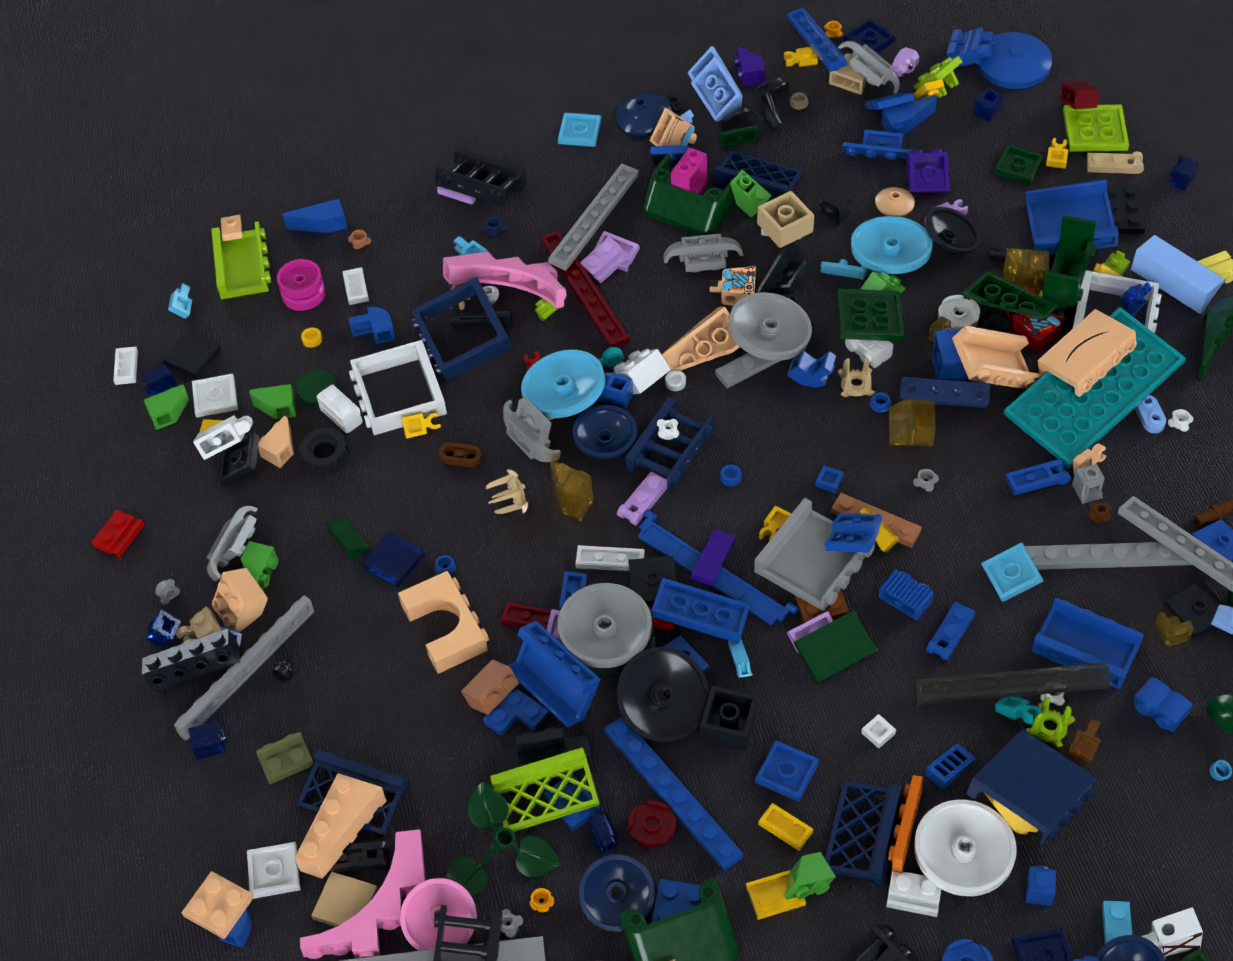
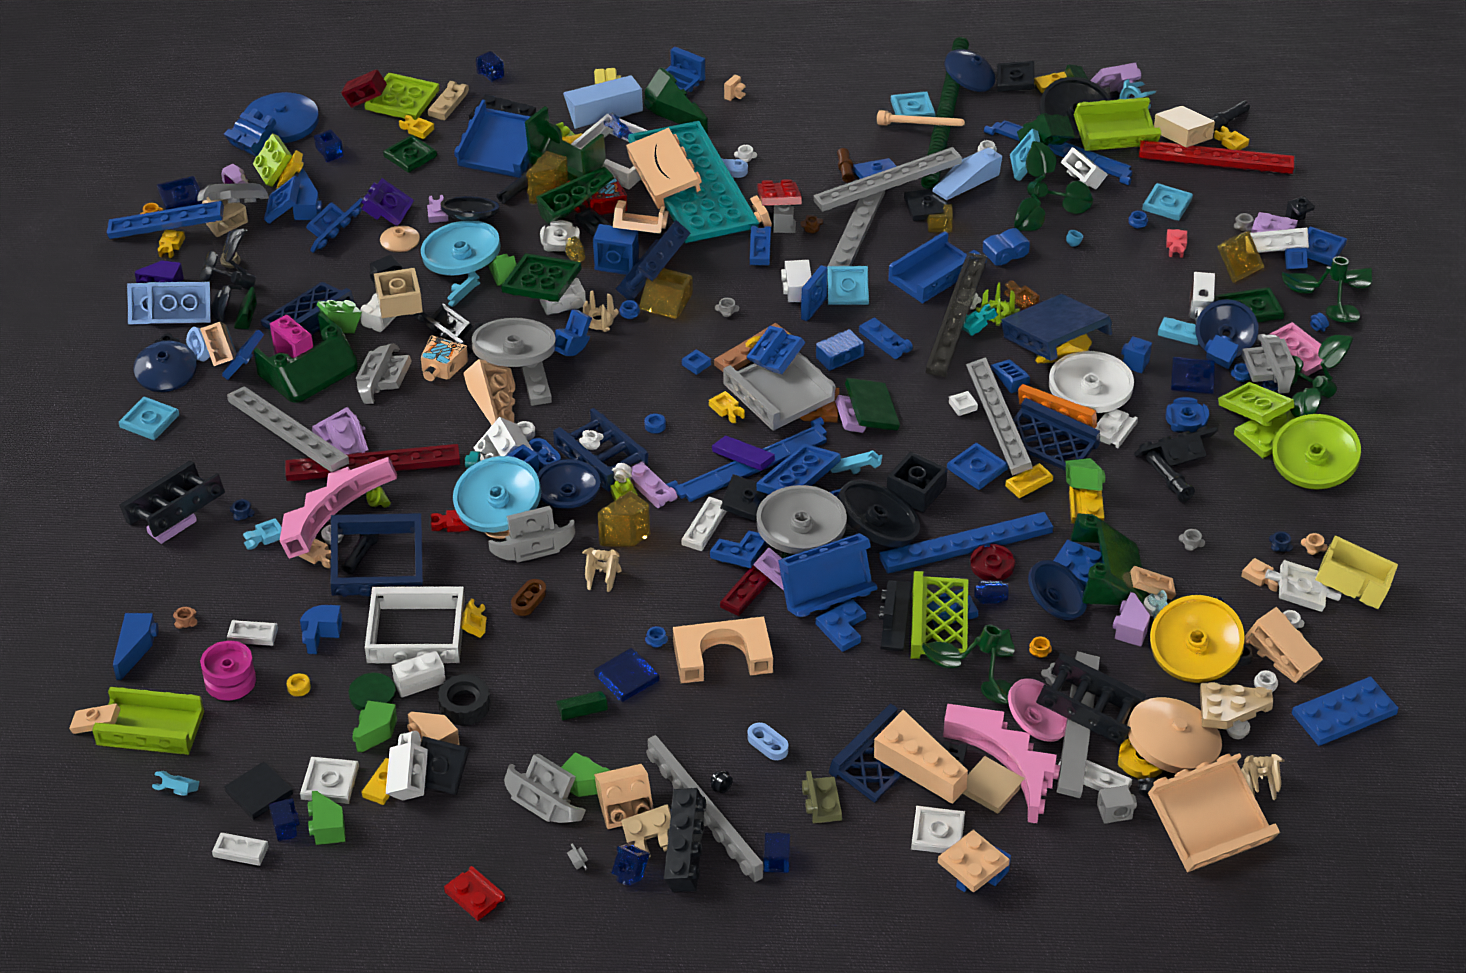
camera: 75 degrees left, 10 degrees down
nougat brick [461,659,519,715] -> none
none -> blue plate [529,438,561,469]
none -> lime tile [610,478,638,506]
none -> white plate [612,463,632,483]
none -> light blue plate [748,723,788,760]
none -> red plate [757,179,802,206]
none -> white brick [781,260,811,302]
none -> blue tile [801,265,828,321]
none -> light grey plate [966,357,1033,475]

